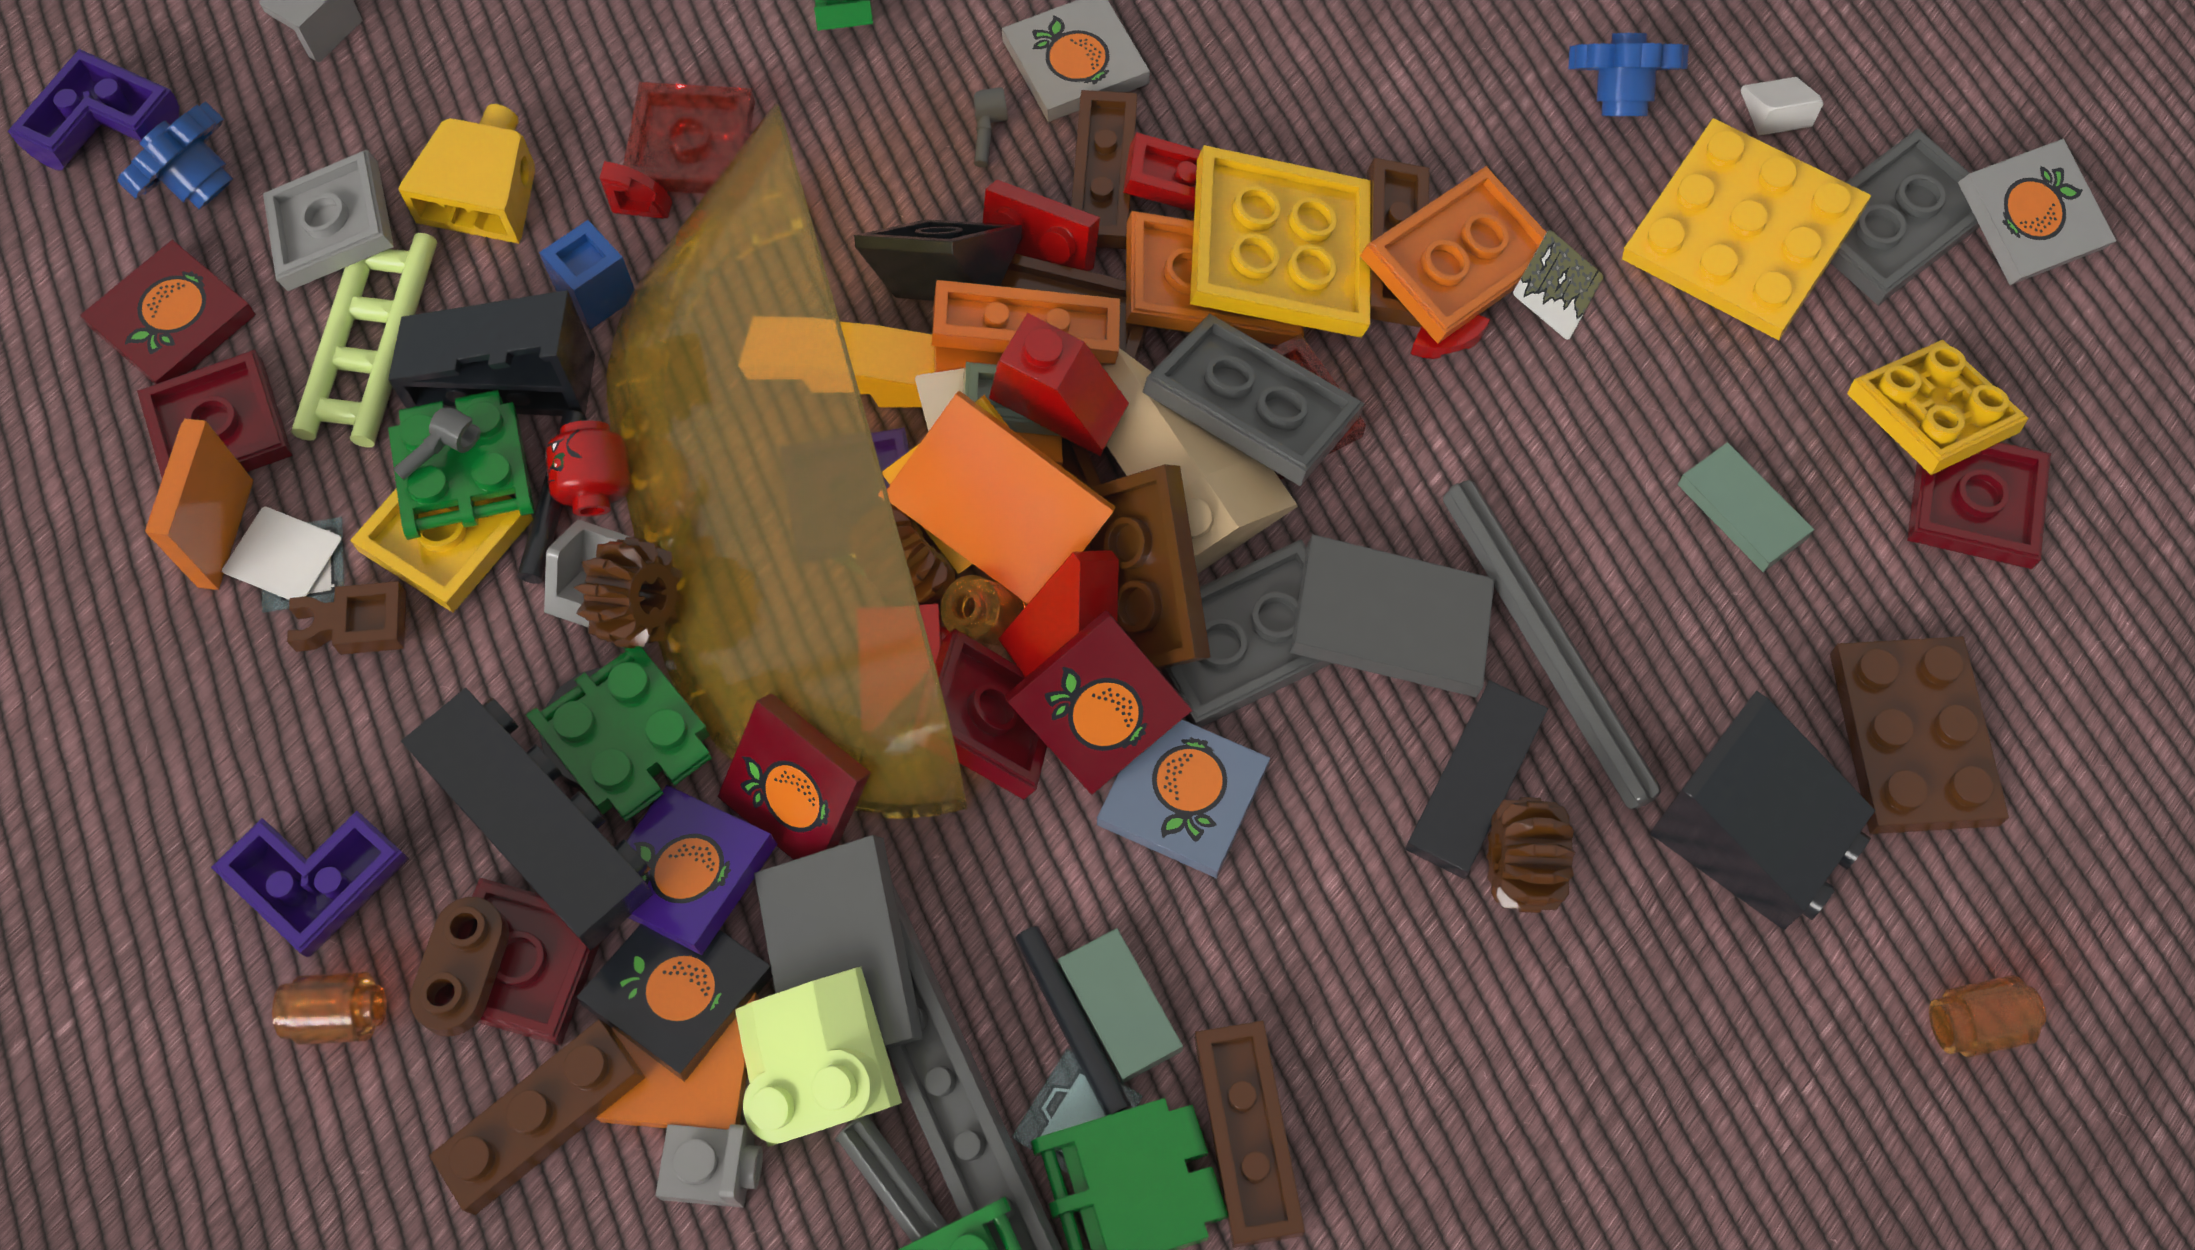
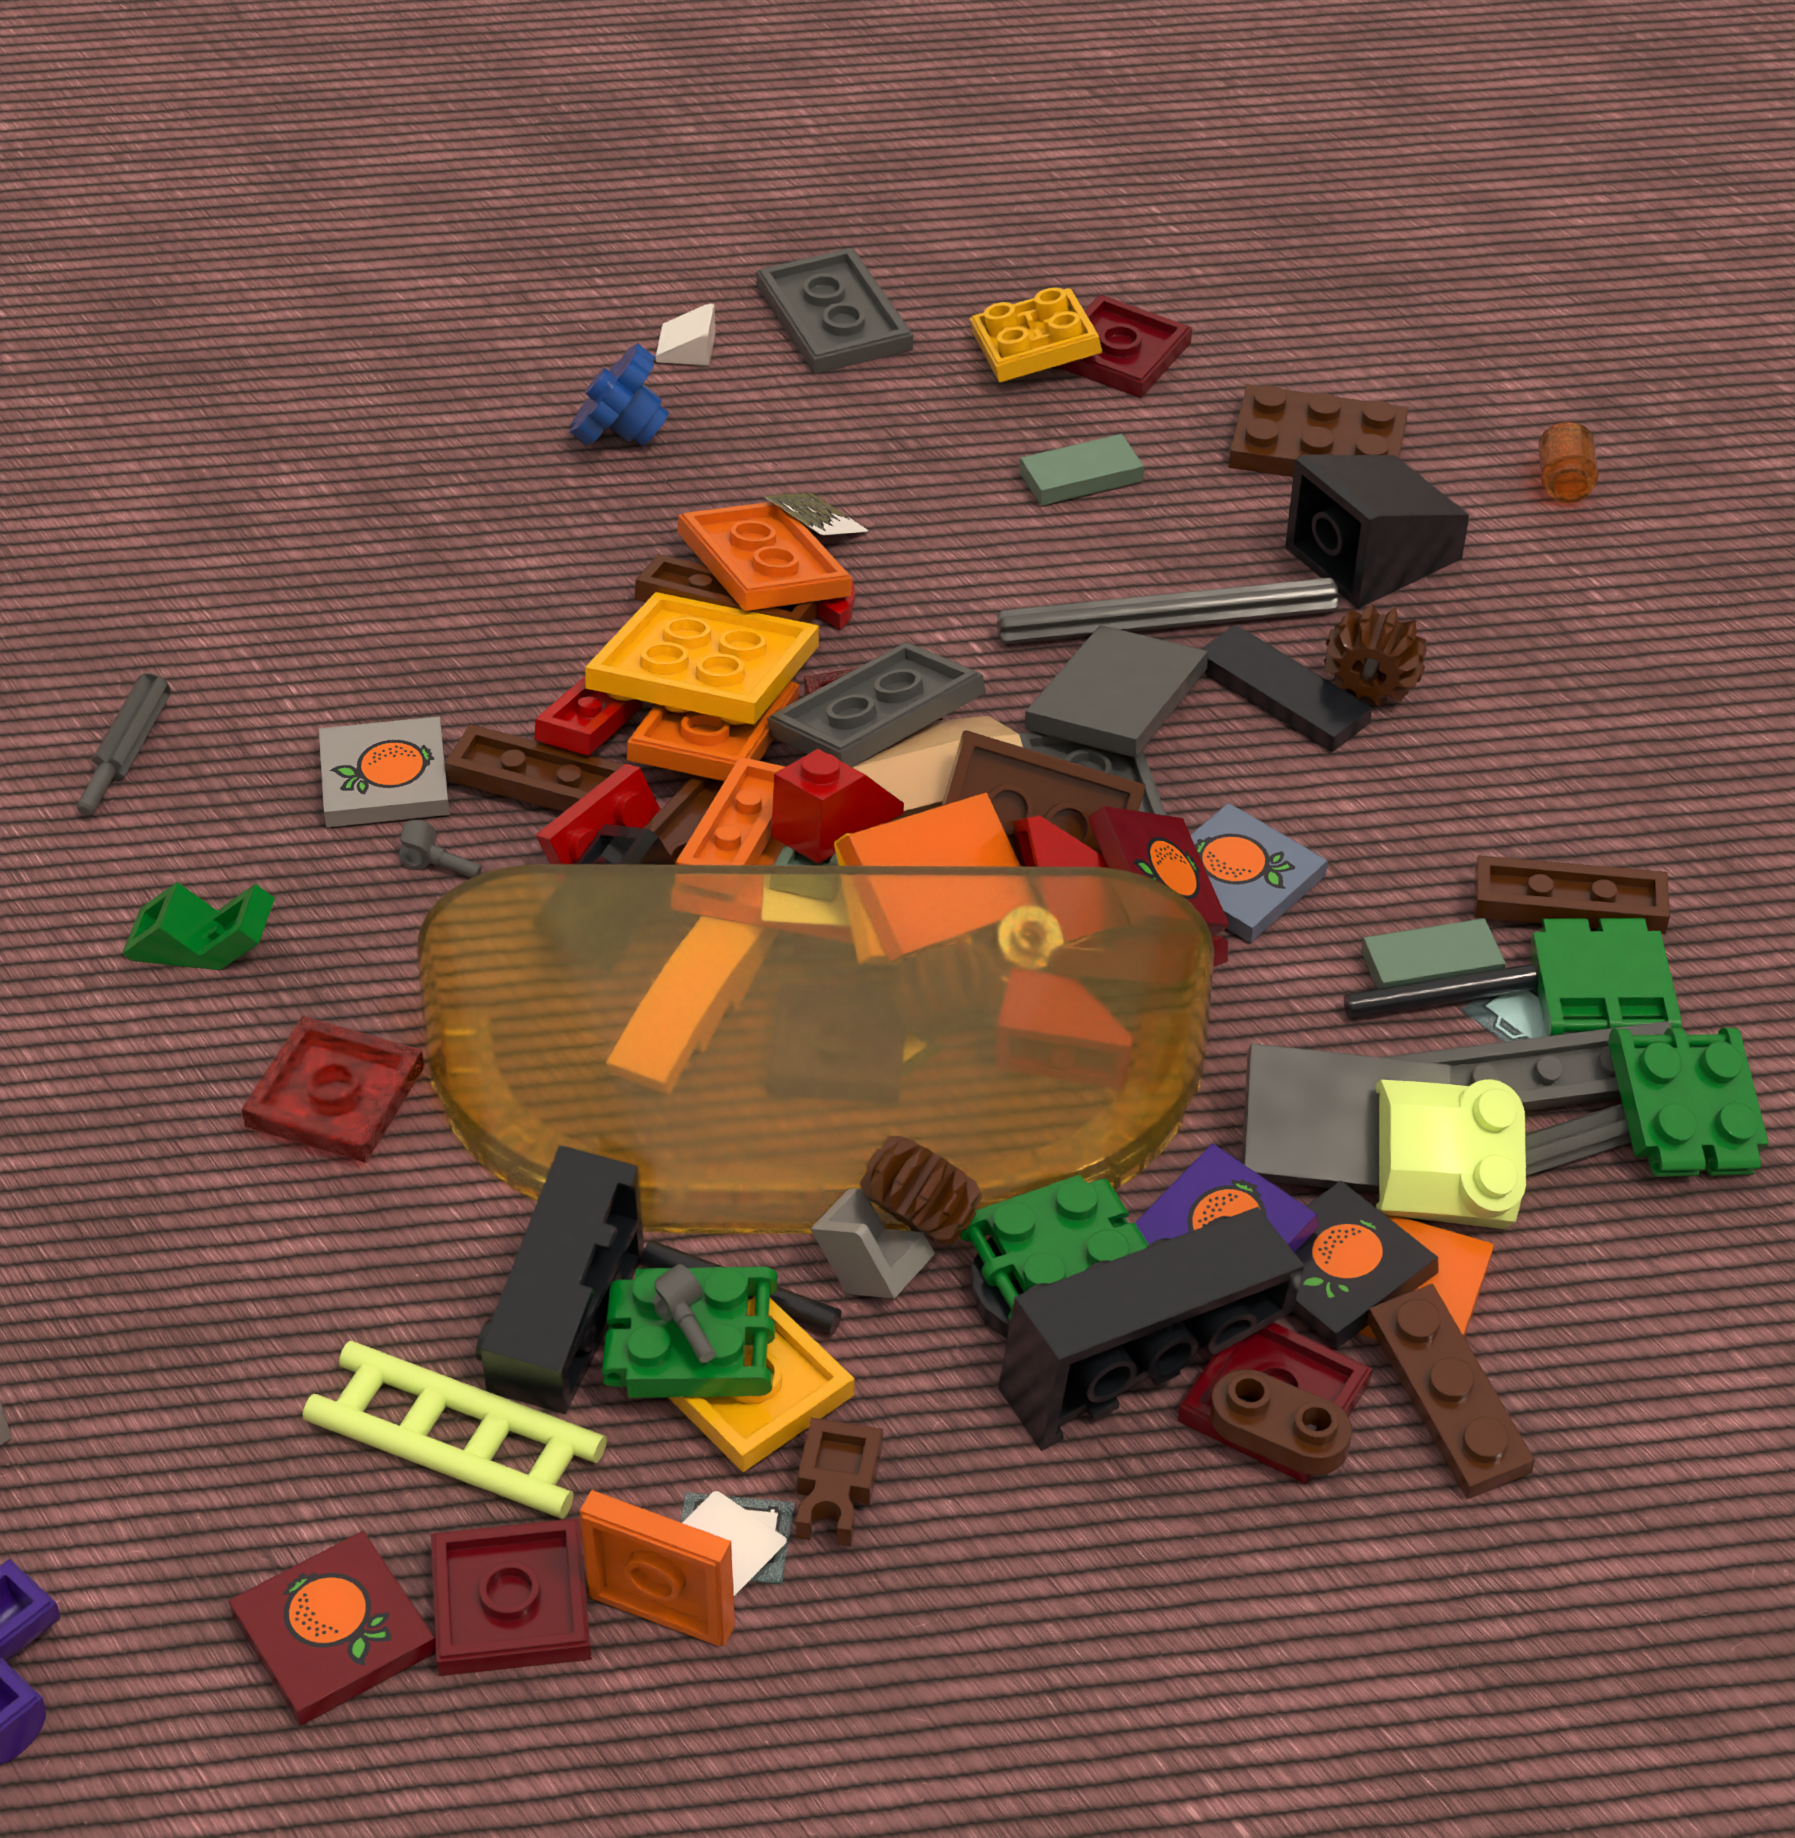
camera: 75 degrees left, 20 degrees down
blue plant [117,101,233,210] -> none
dark purple brick [211,811,409,957] -> none
light grey tile [263,150,394,291] -> none
clear orange brick [272,972,387,1045] -> none
yellow torso [398,104,535,244] -> none
blue panel [539,220,637,330] -> none
red head [546,420,631,517] -> none
red tile [600,161,672,219] -> none
light grey bracket [655,1124,763,1208] -> none
dark red tile [717,693,871,860] -> none
yellow plate [1622,118,1871,340] -> none
light grey tile [1958,138,2116,285] -> none

